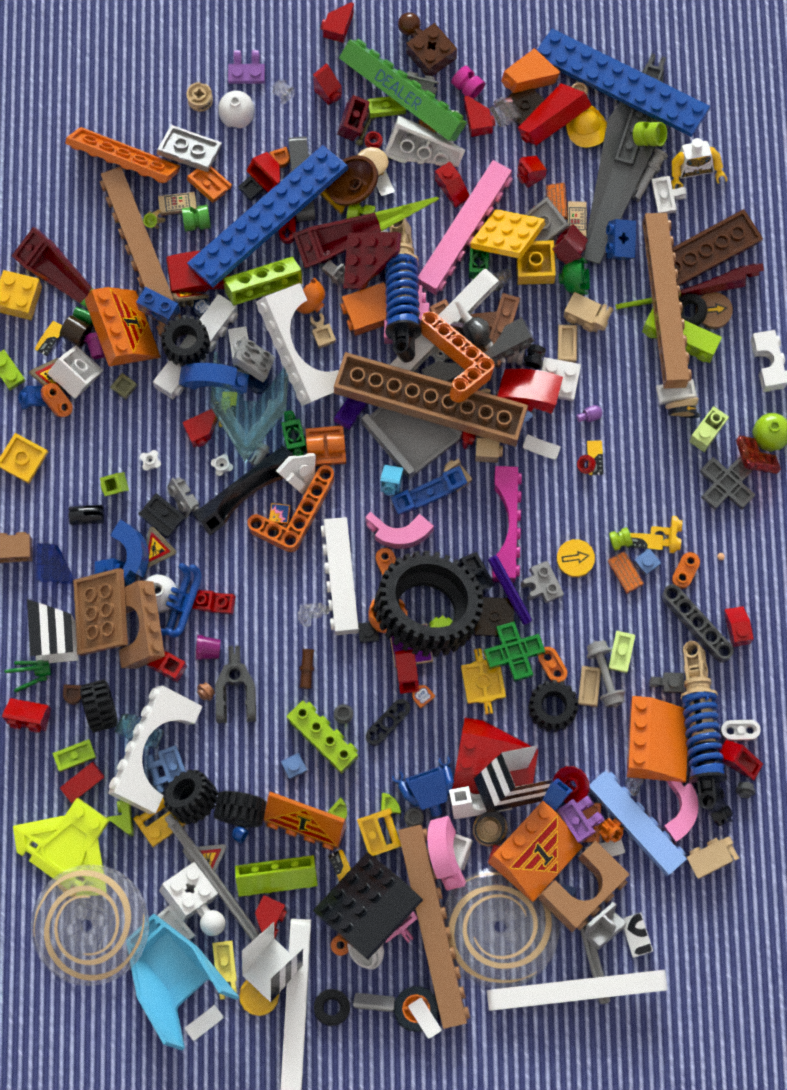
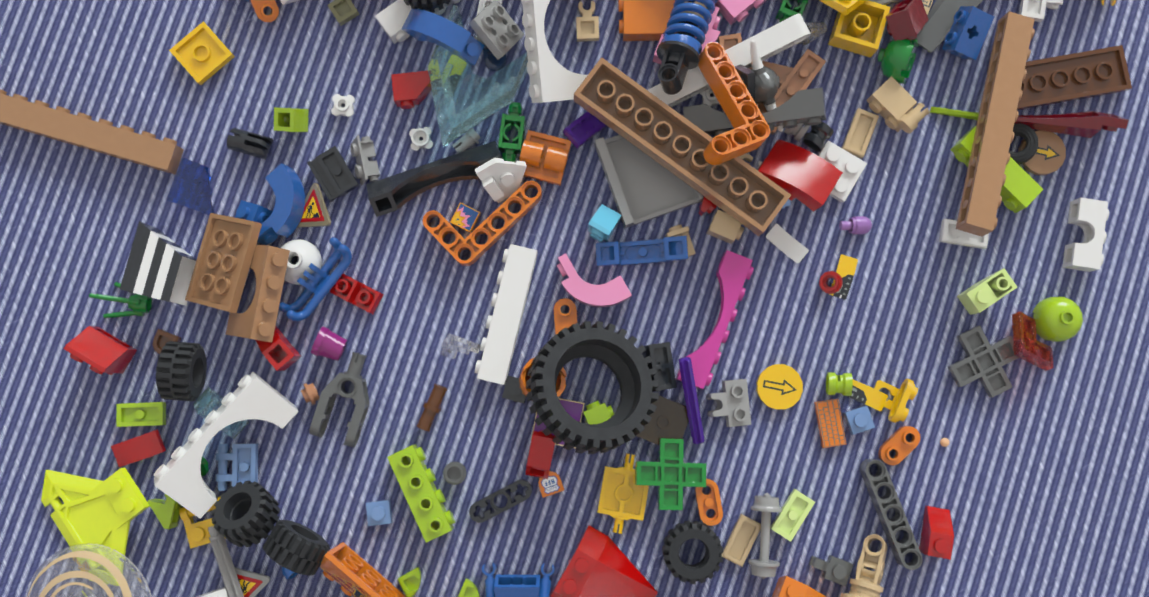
camera: 20 degrees right, 10 degrees up
piece [665,397,701,418] -> none

